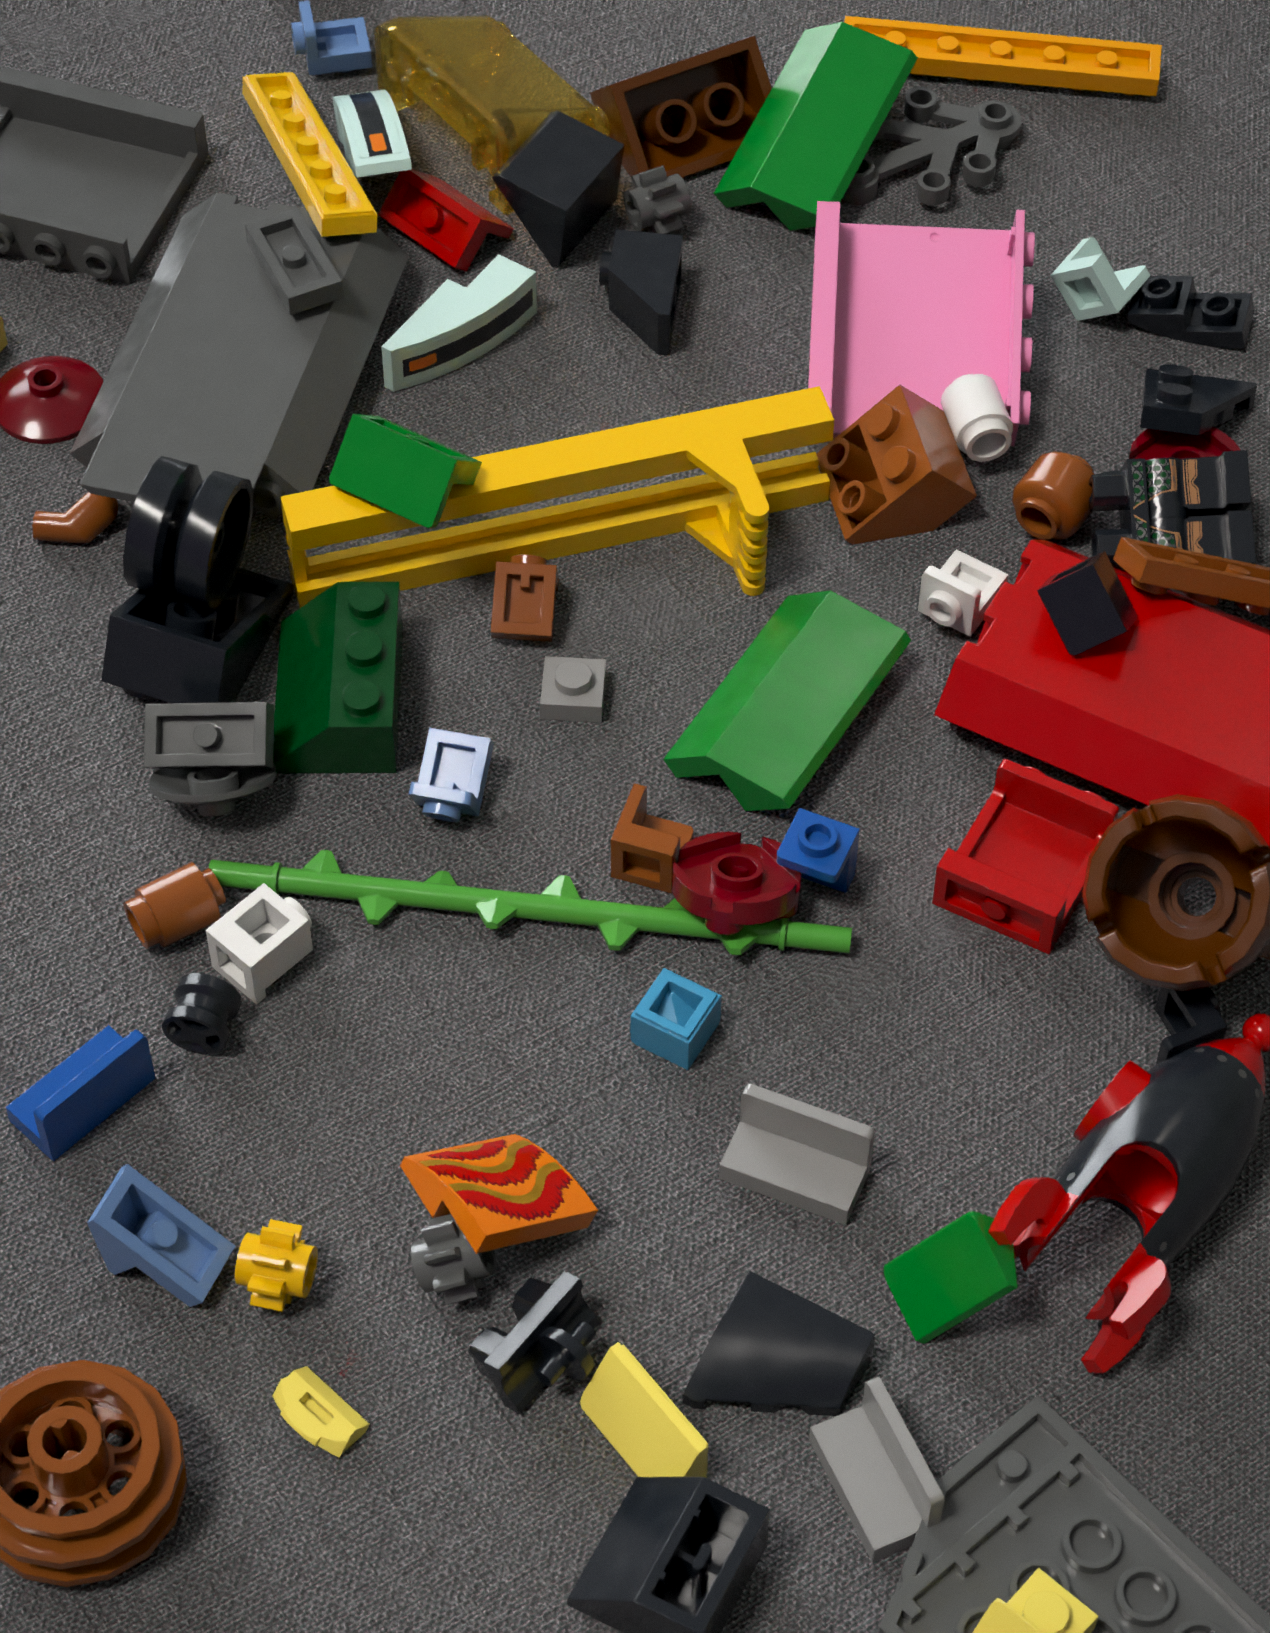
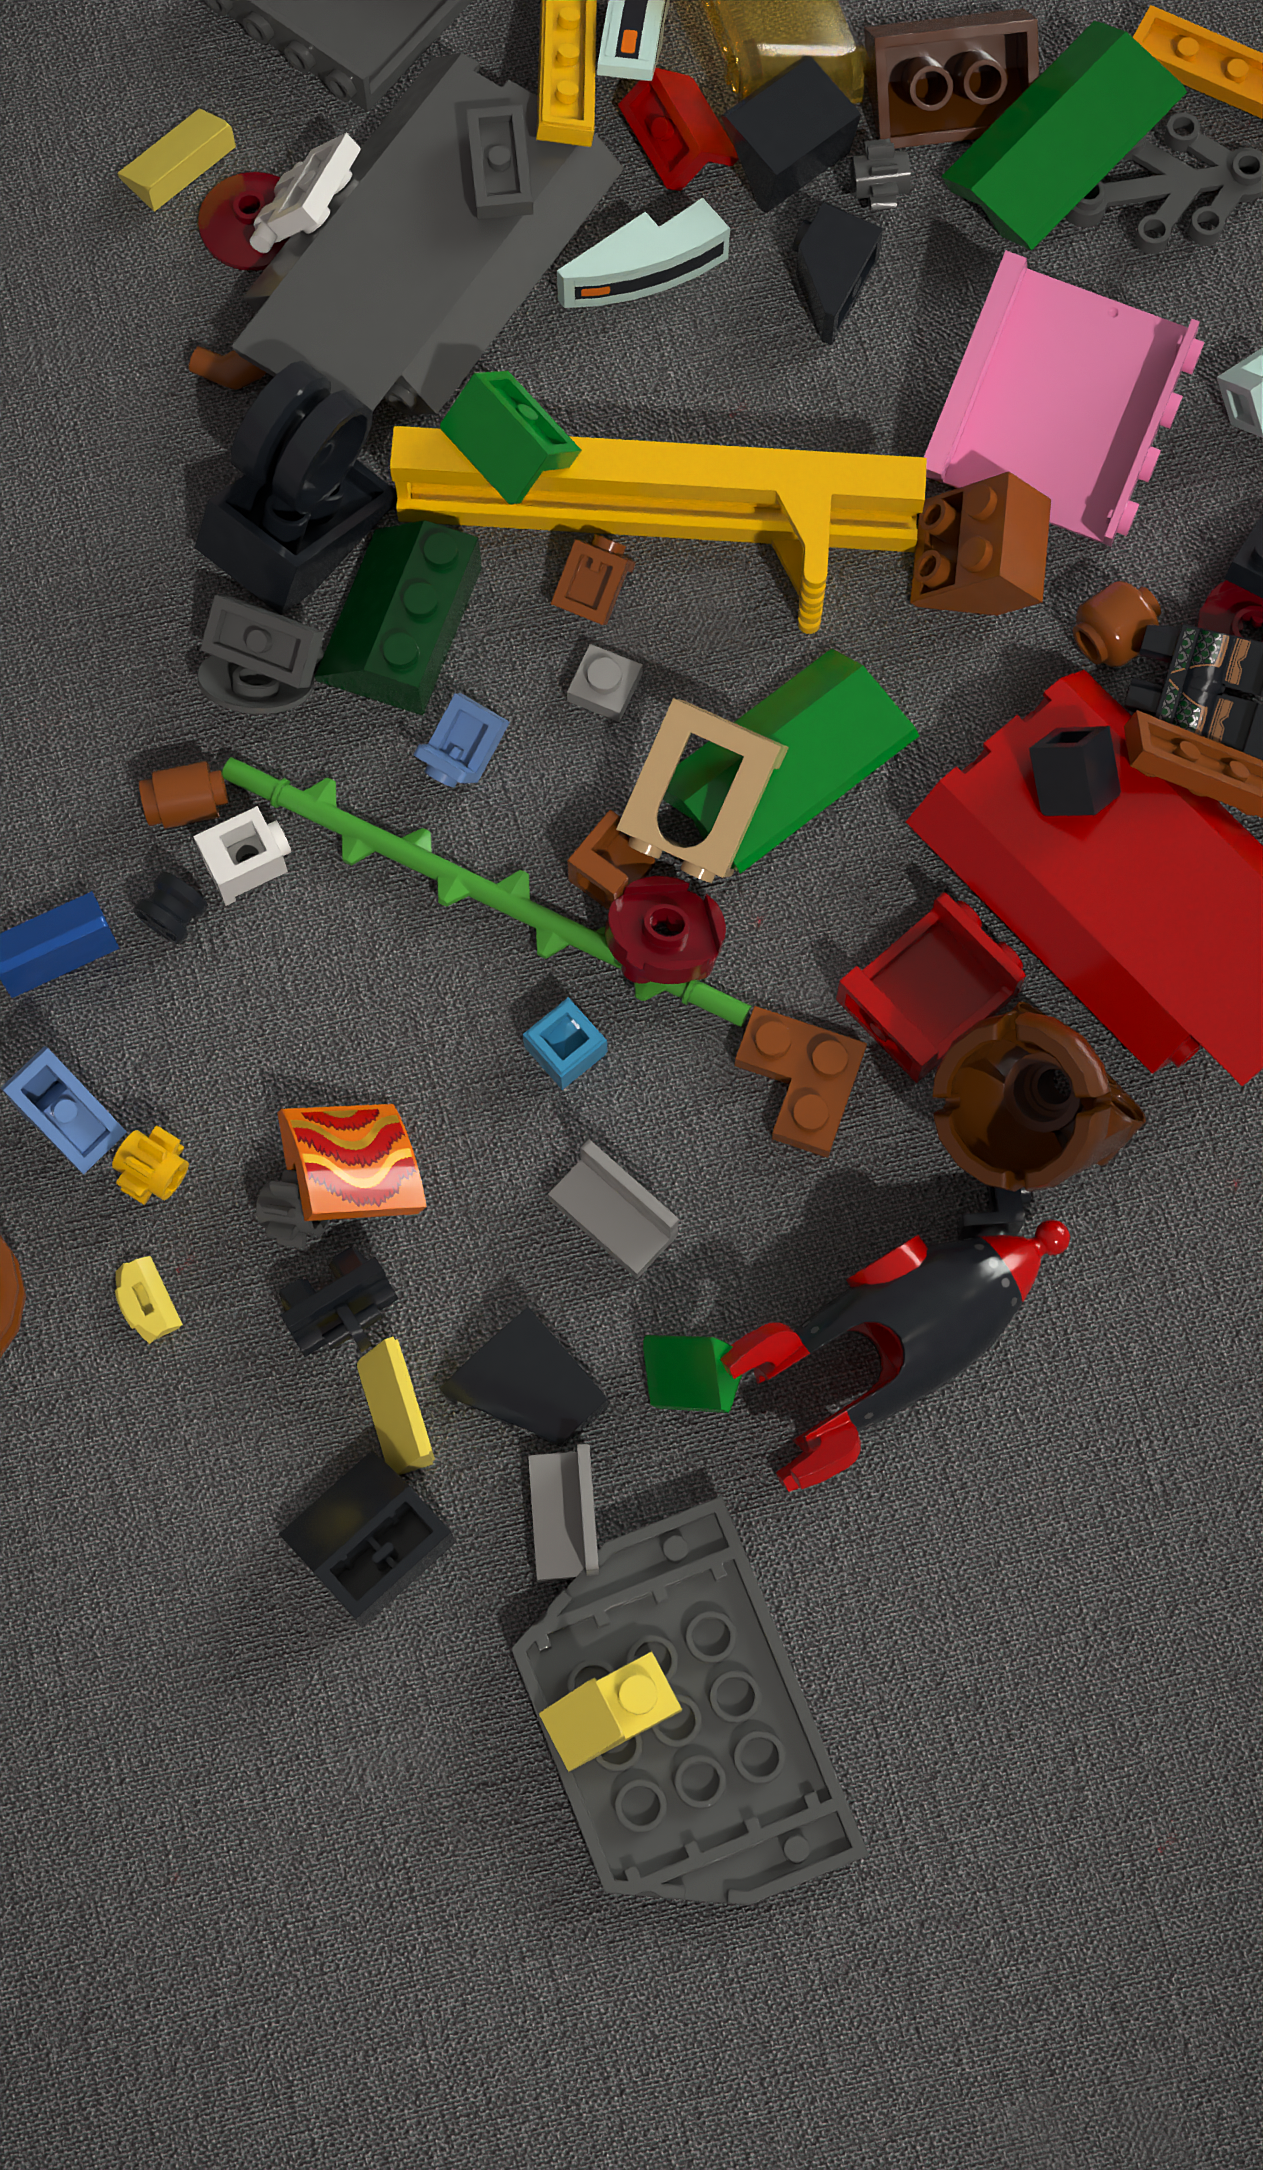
camera: 20 degrees right, 20 degrees up
blue bracket [776,808,860,893] -> none
white bracket [918,549,1009,637] -> none
white brick [941,374,1013,462] -> none
none -> white plate [250,132,361,253]
none -> tan panel [616,698,789,883]
none -> dark orange plate [734,1006,867,1158]

